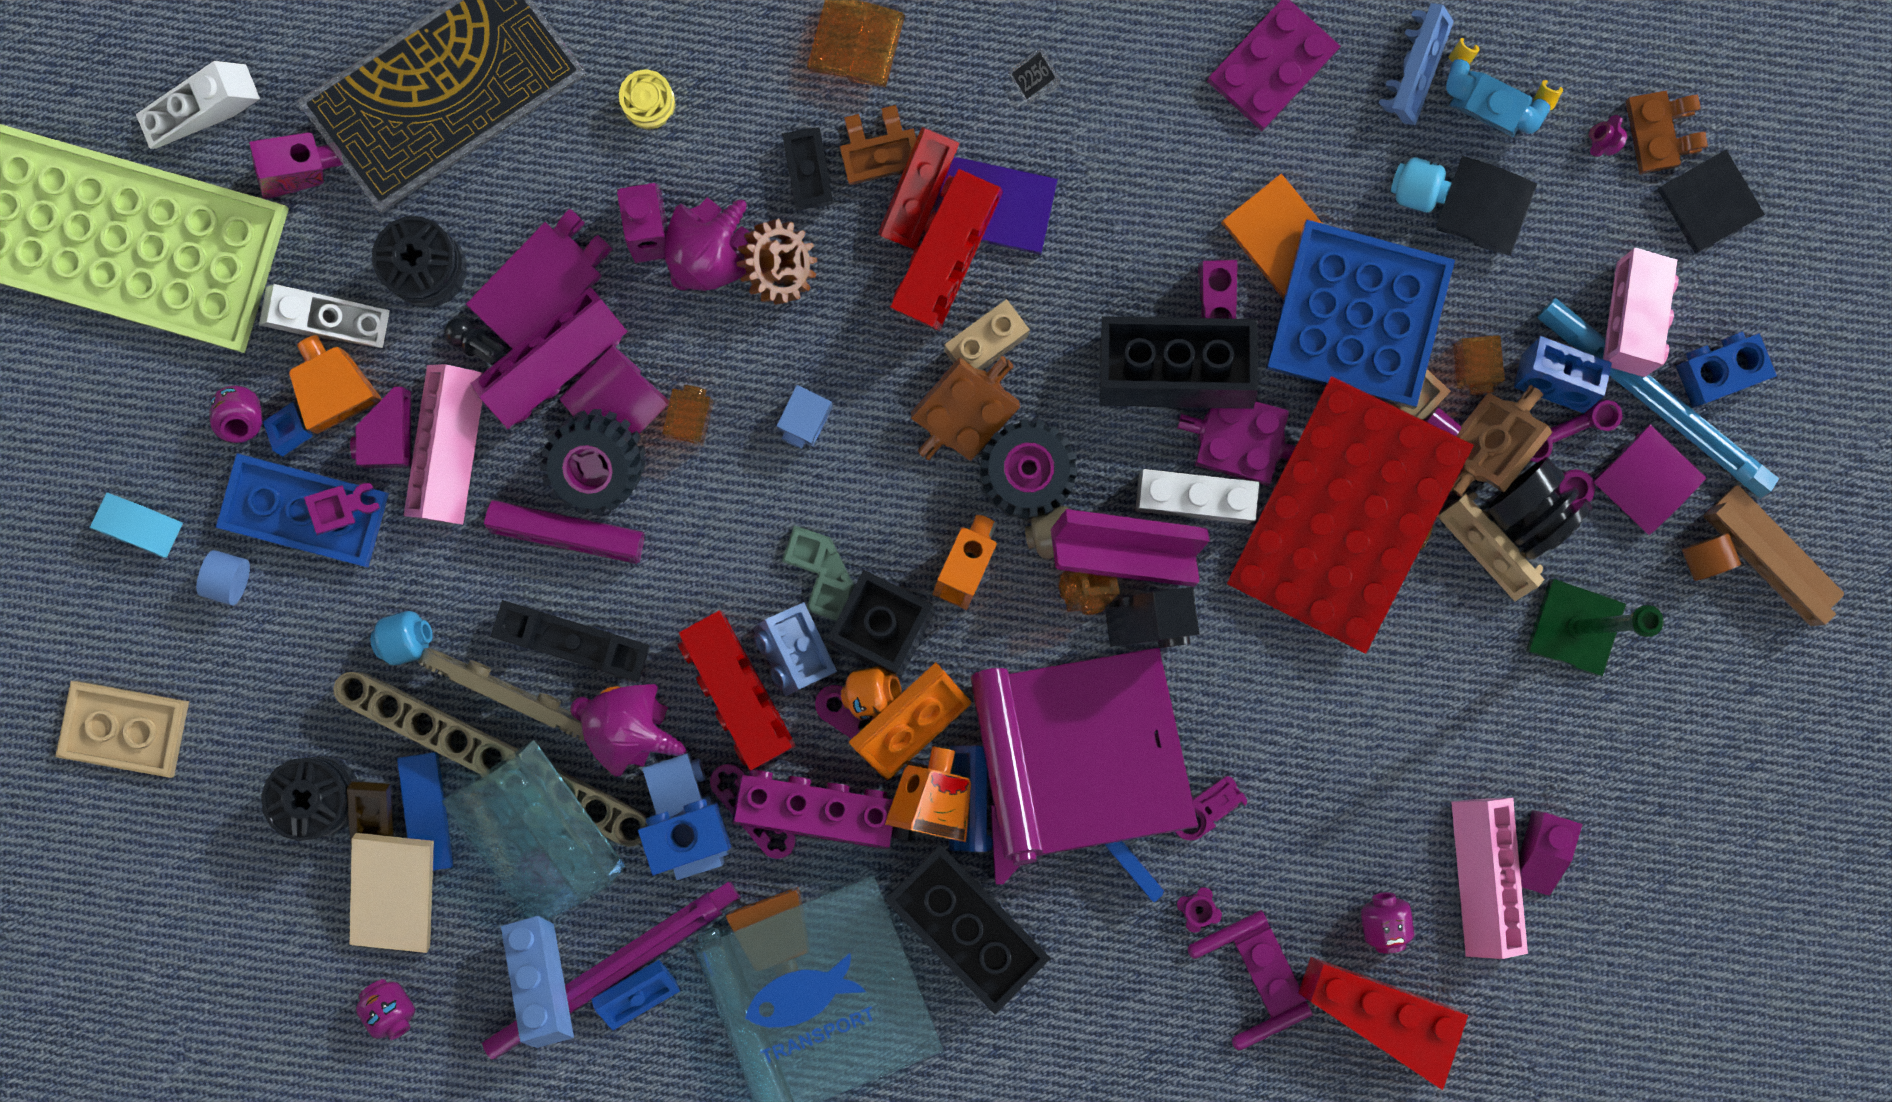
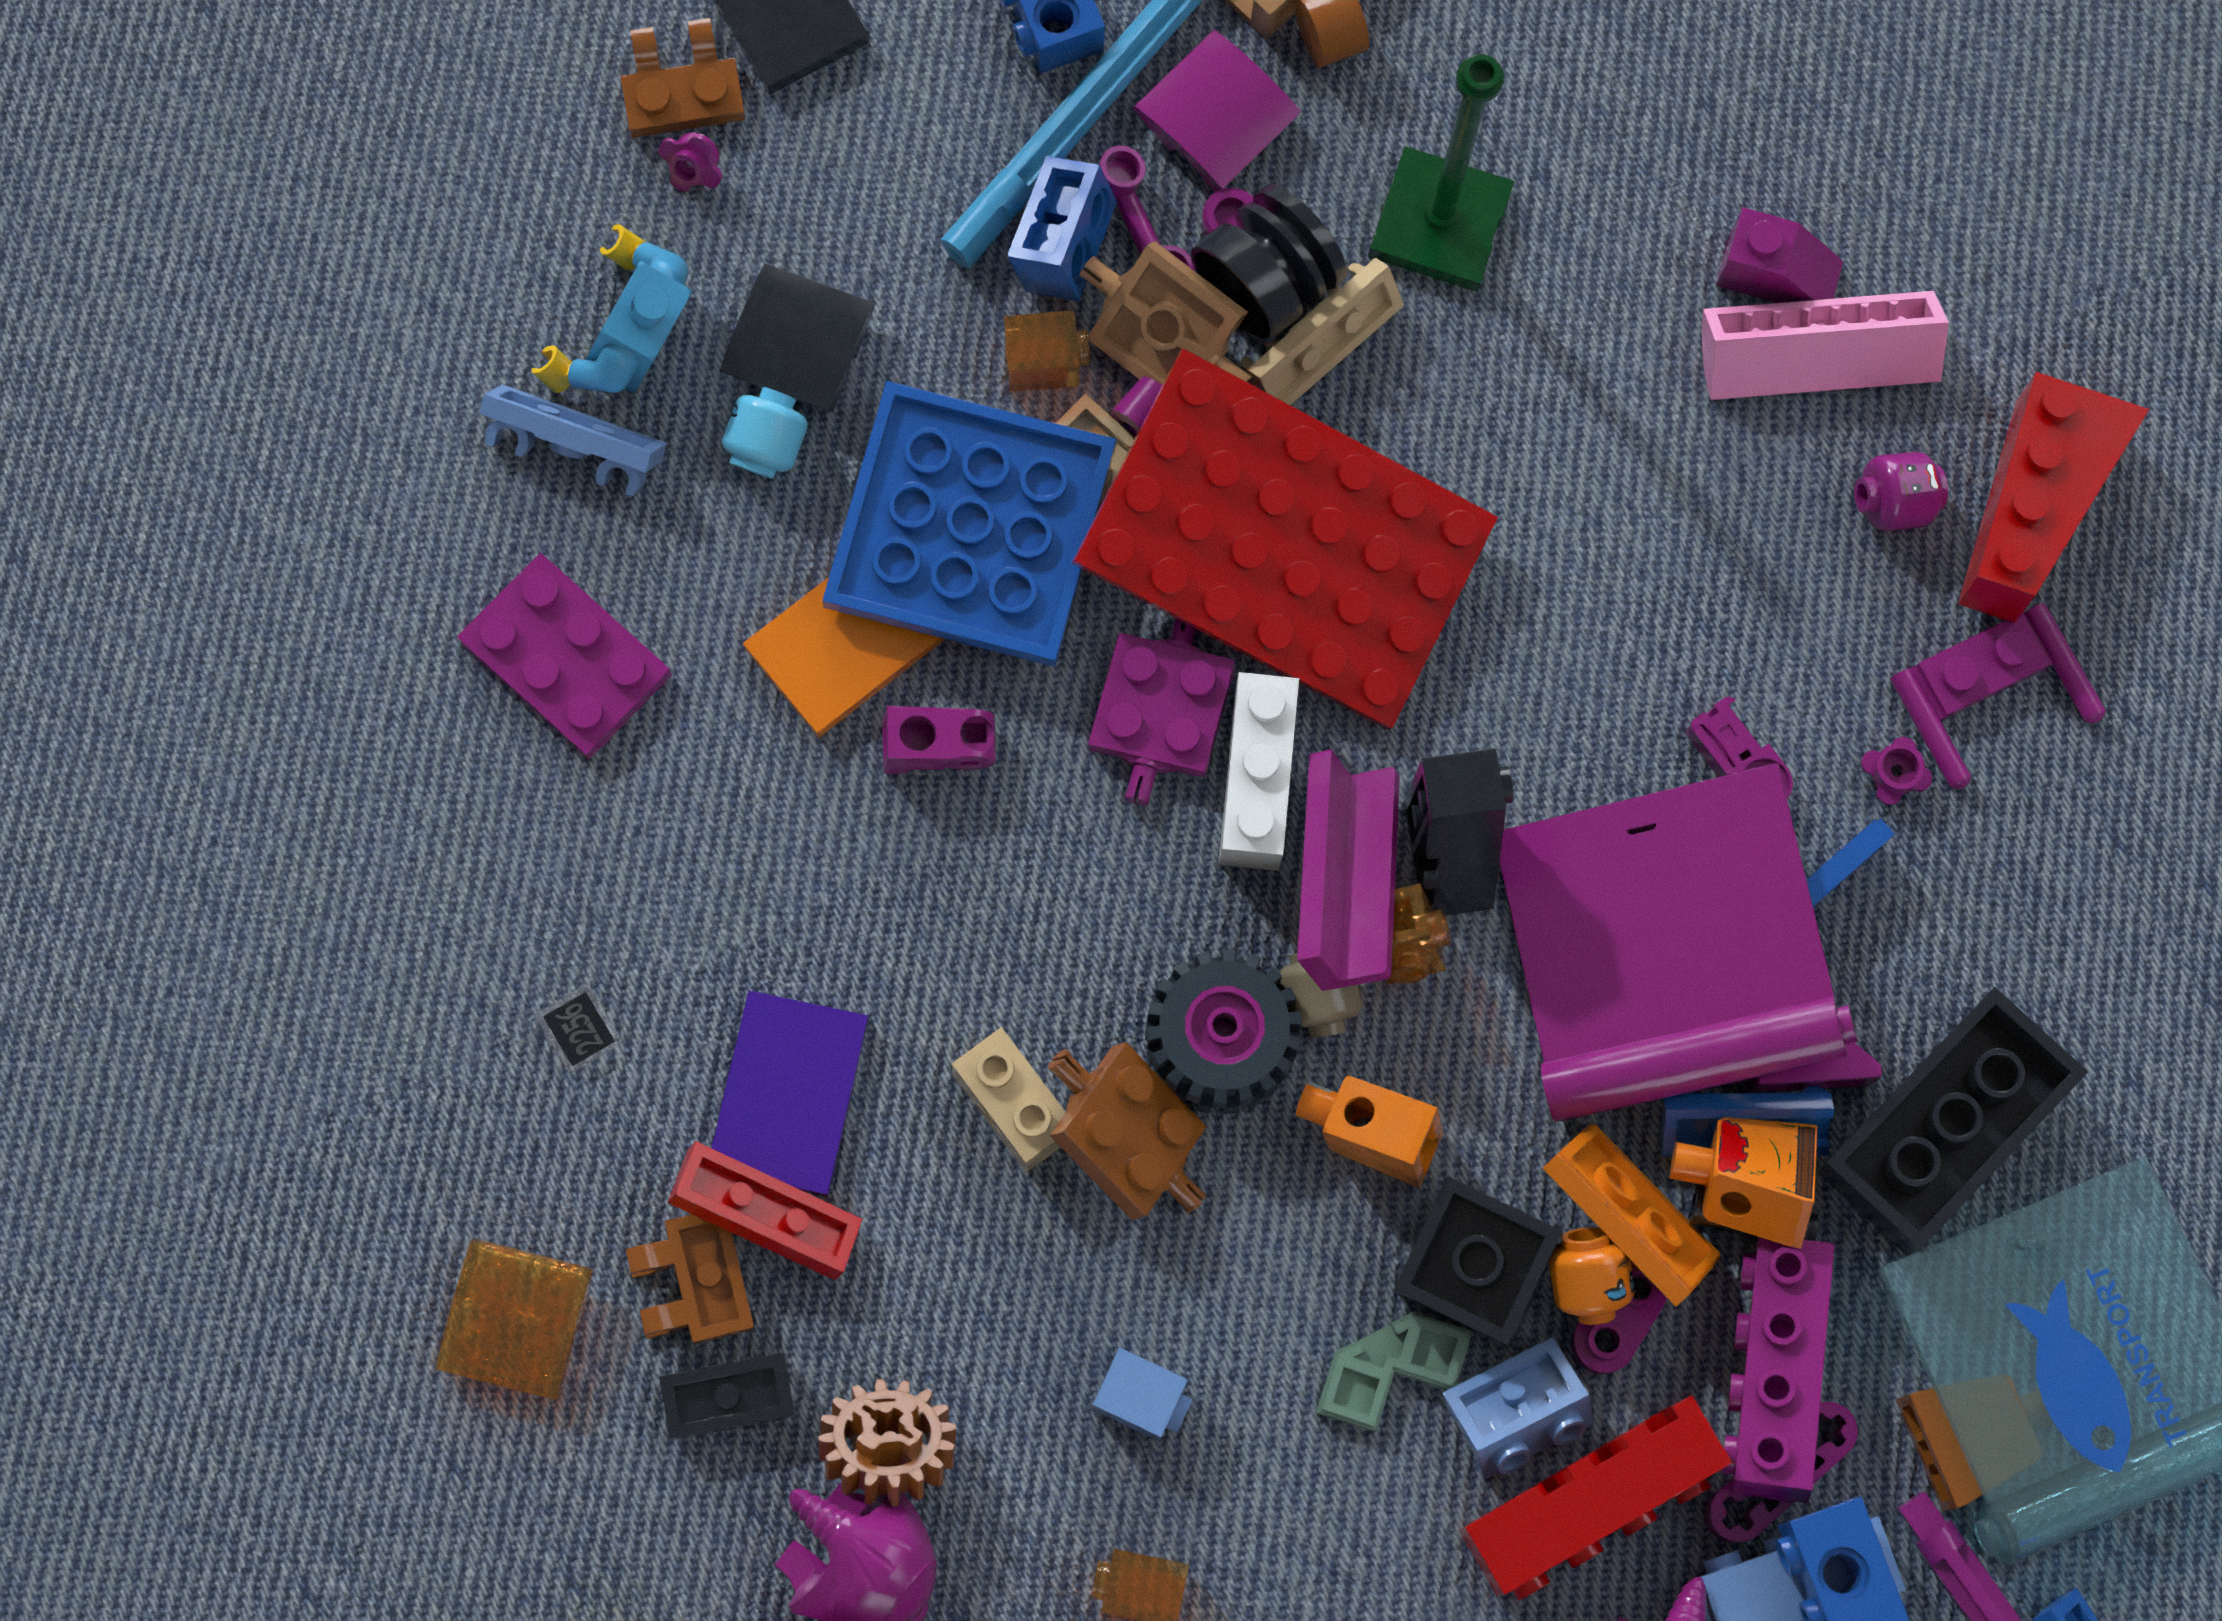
camera: 90 degrees left, 10 degrees down
red wedge [890,168,1003,332] -> none
black brick [1099,316,1258,409] -> none
brick [1603,247,1679,377] -> none

